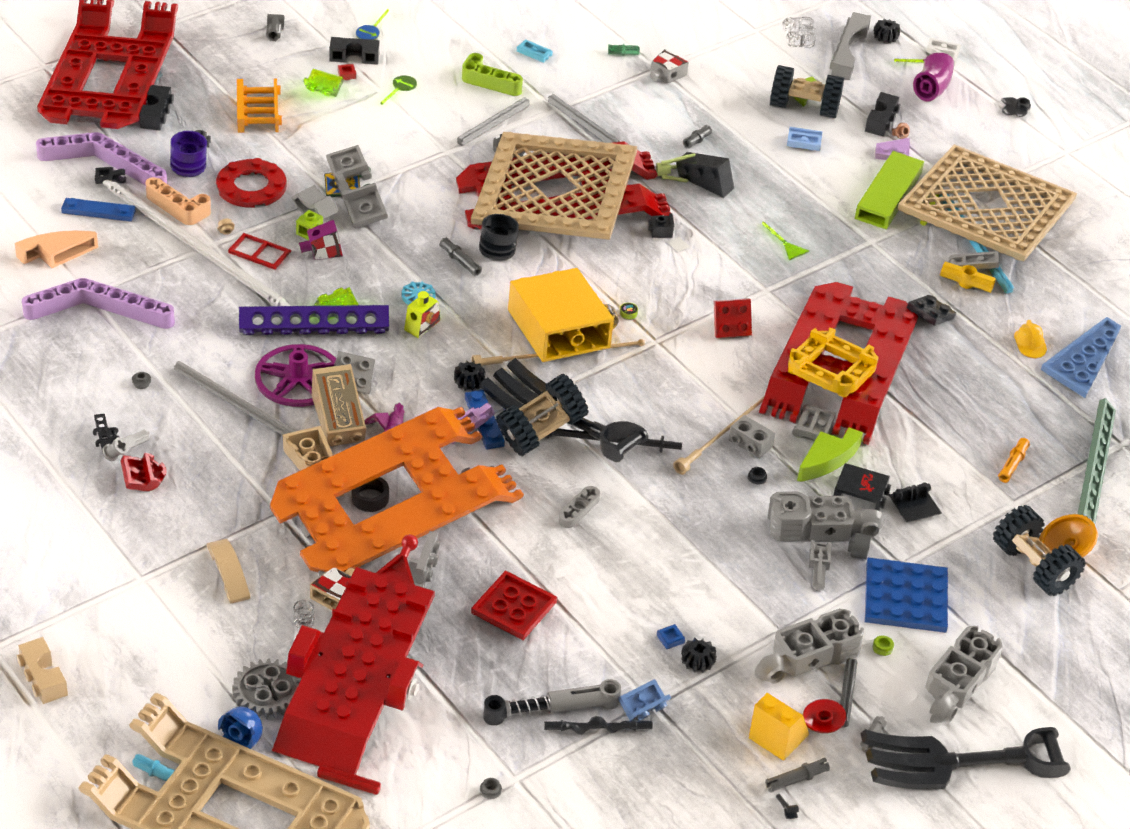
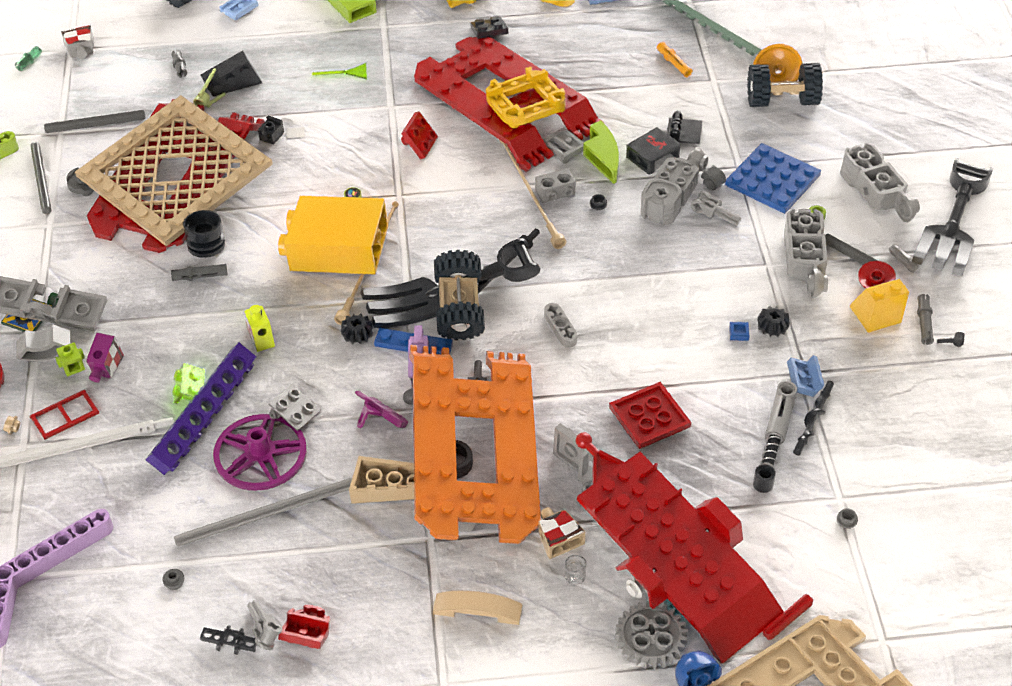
camera: 55 degrees left, 5 degrees up
slope [312,364,366,446] -> none
medium azure wheel [401,281,436,305] -> none

